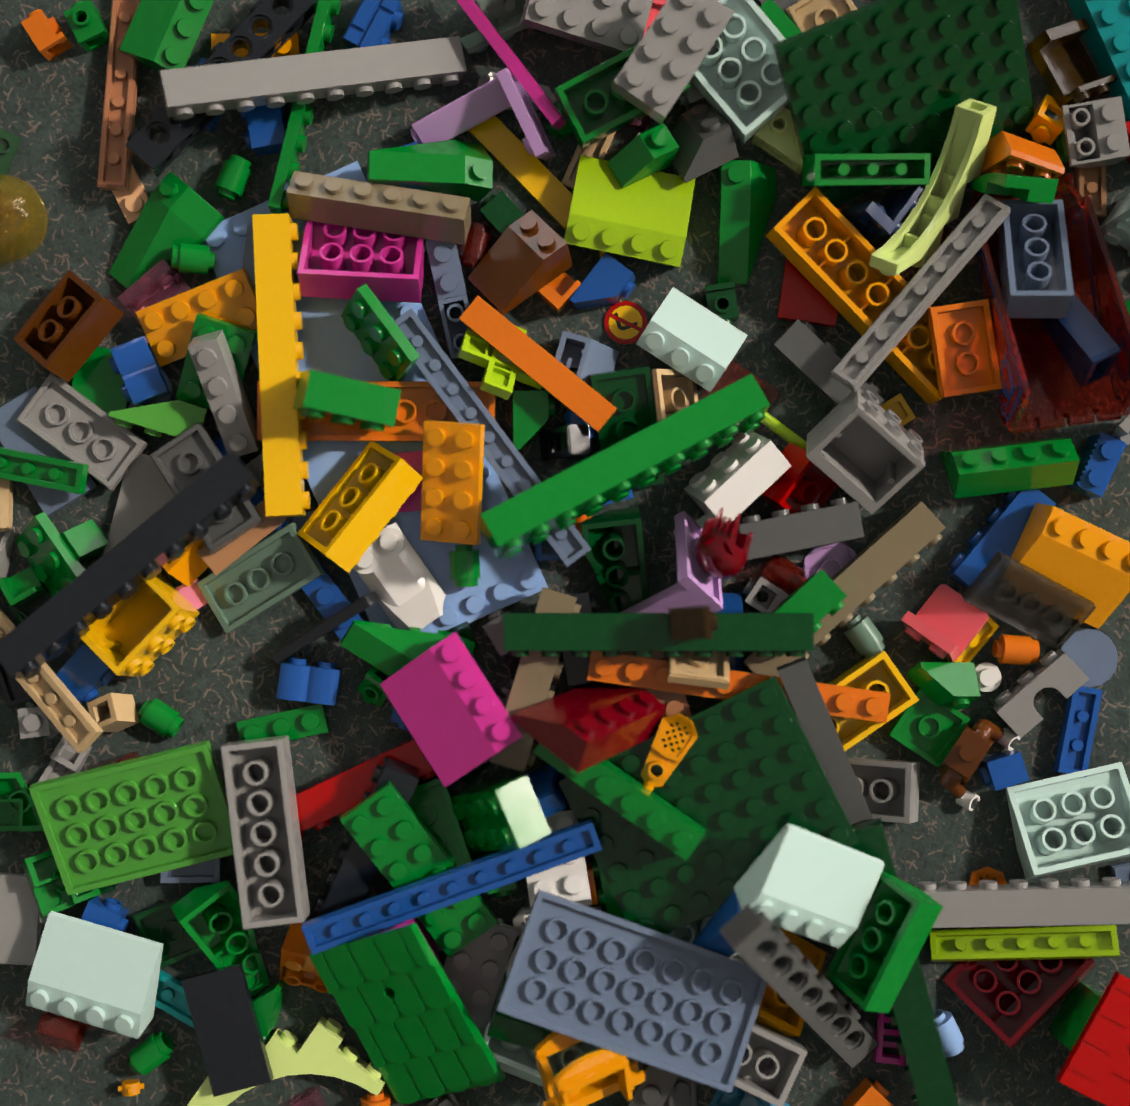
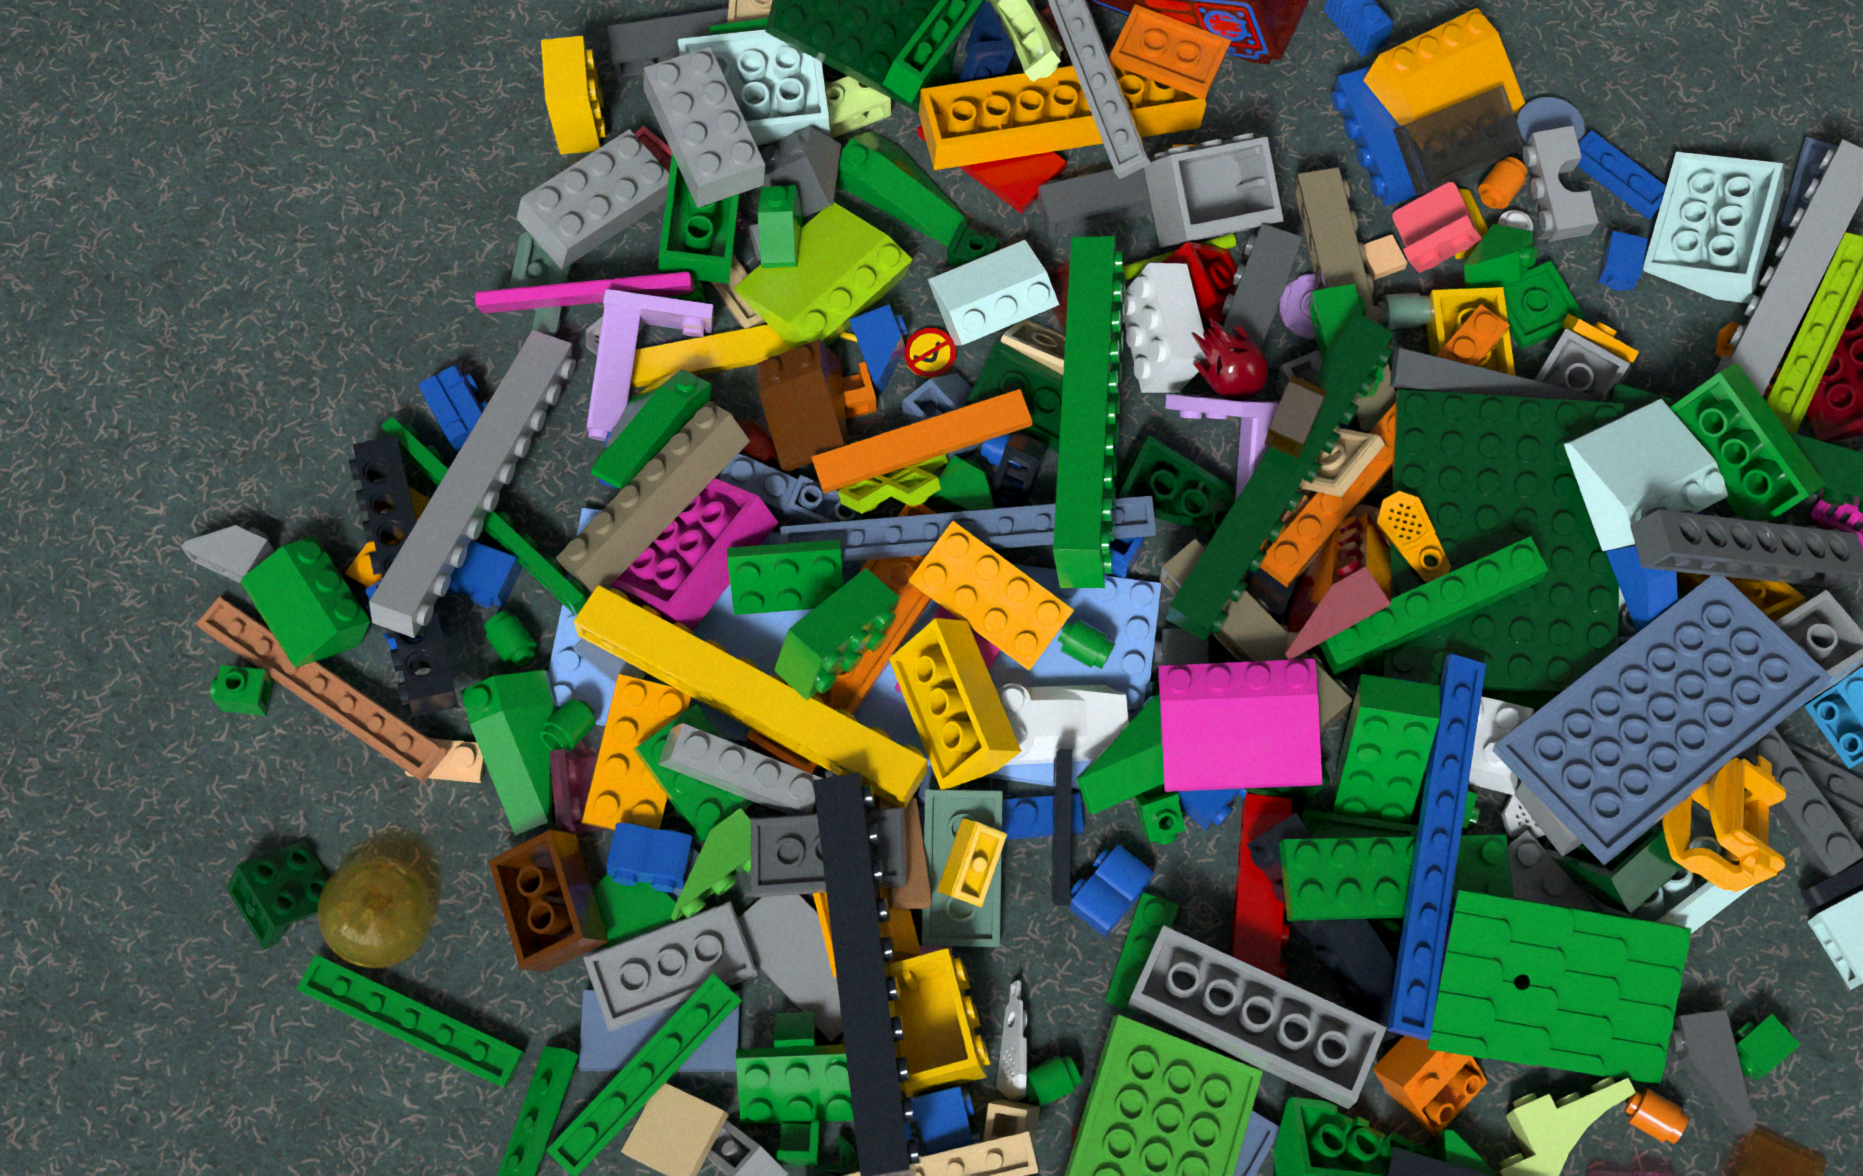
camera: 55 degrees left, 20 degrees down
orange brick [21,9,73,61] -> none
dark green brick [480,191,524,237] -> none
clear red brick [761,555,807,595] -> none
reddish brown torso [938,719,1020,811] -> none
green slope [940,437,1080,499] -> none
none -> yellow slope [938,819,1007,907]
none -> white piece [996,980,1027,1101]
none -> light nougat tile [1364,234,1407,280]
none -> light orange plate [1562,314,1639,363]

